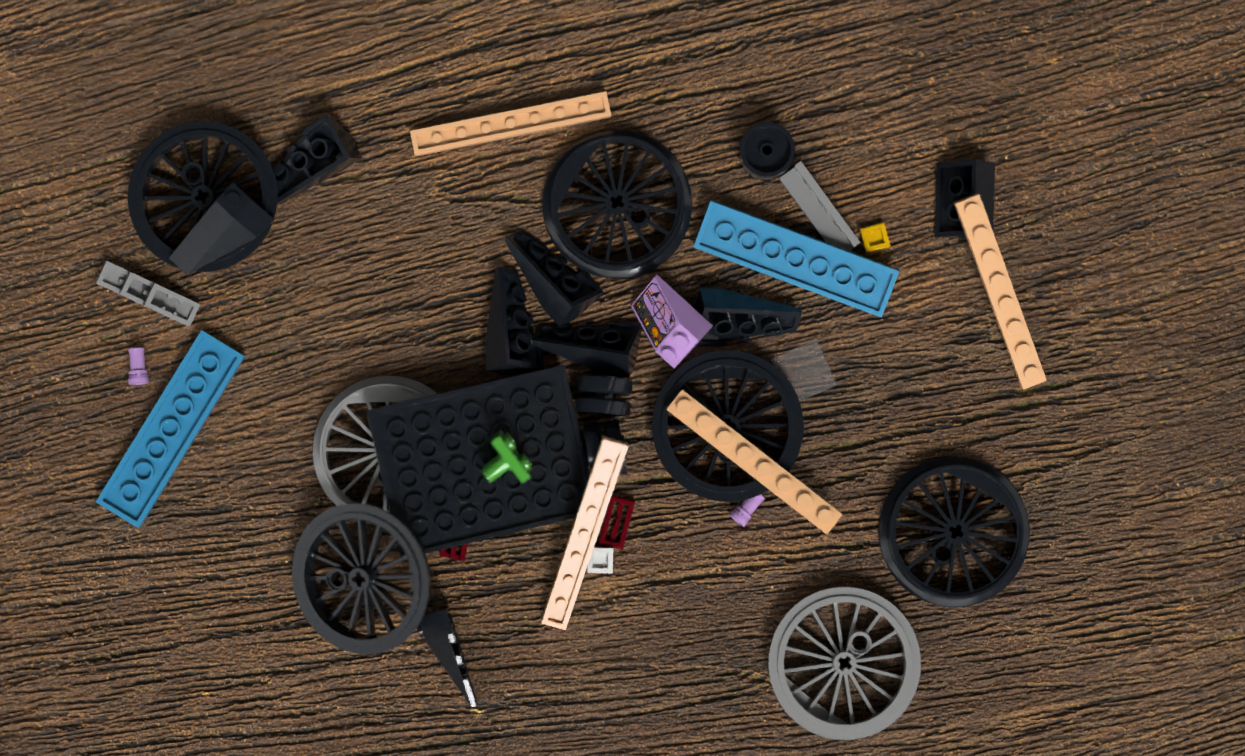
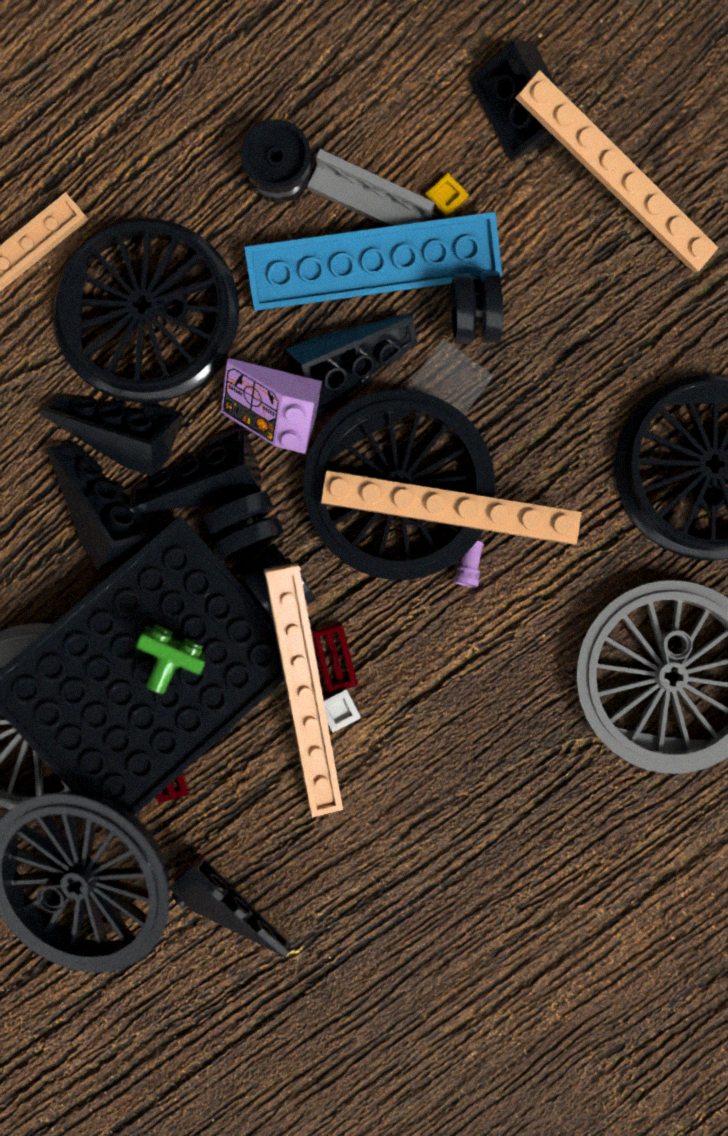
camera: 35 degrees left, 0 degrees up
none -> black wheel [451,271,504,344]

